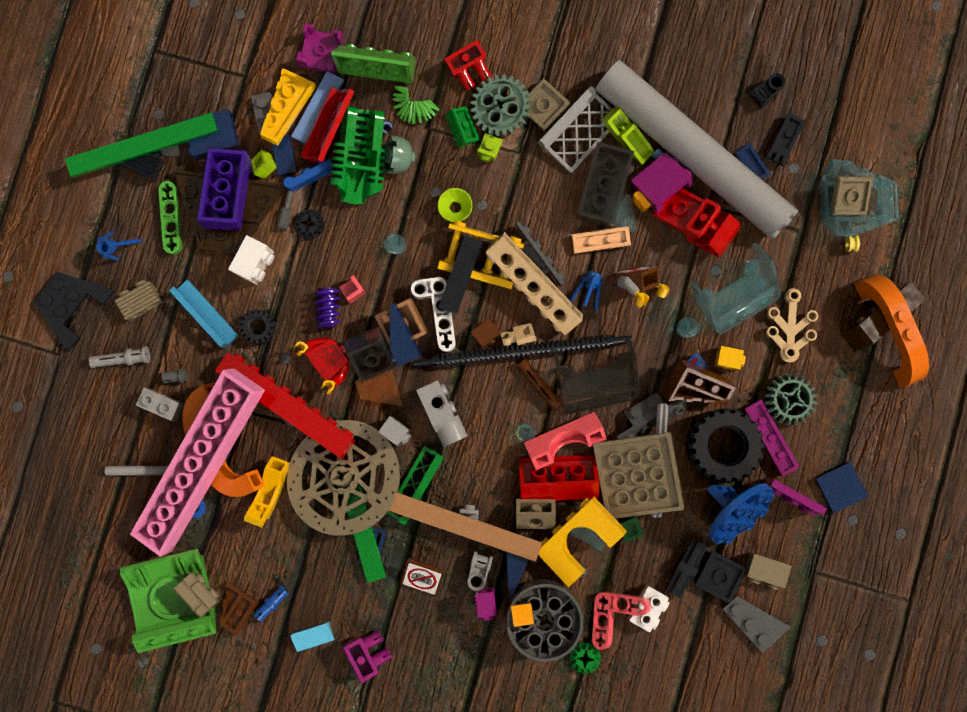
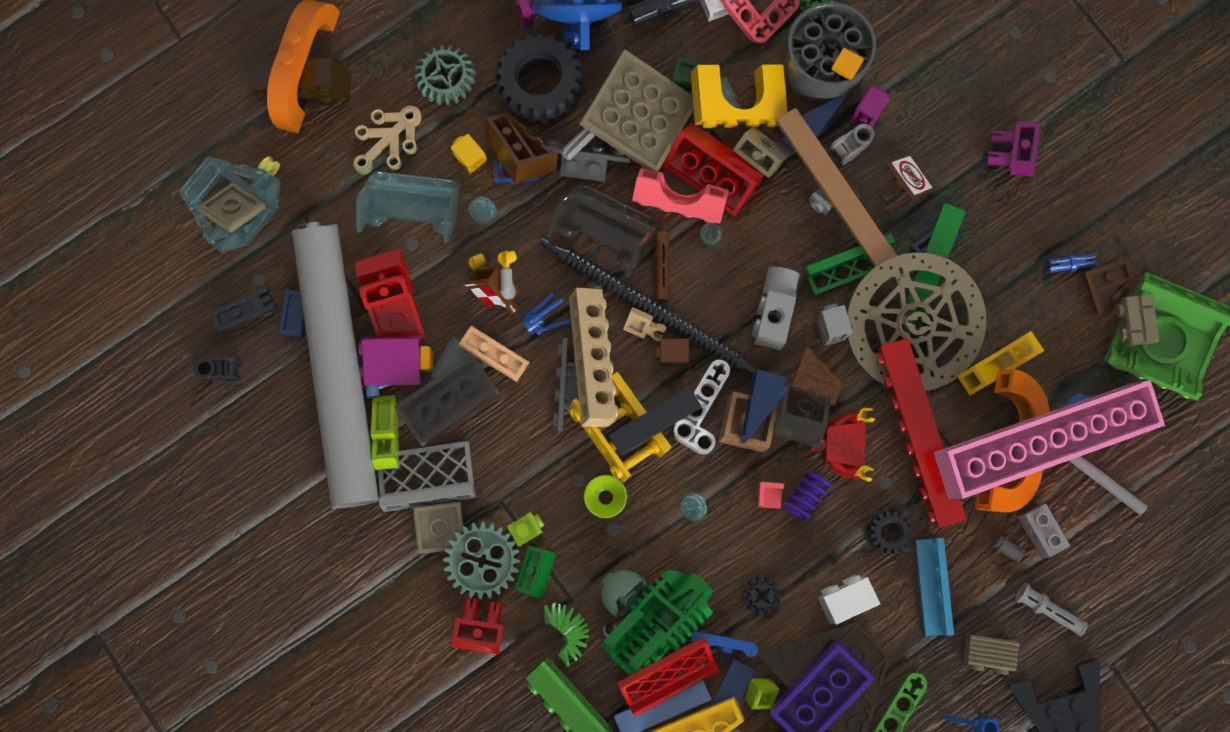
camera: 140 degrees left, 5 degrees down
dark grey axle [276,191,293,230] -> none
medium azure slope [290,621,335,652] -> none
magenta plate [744,400,800,477] -> none

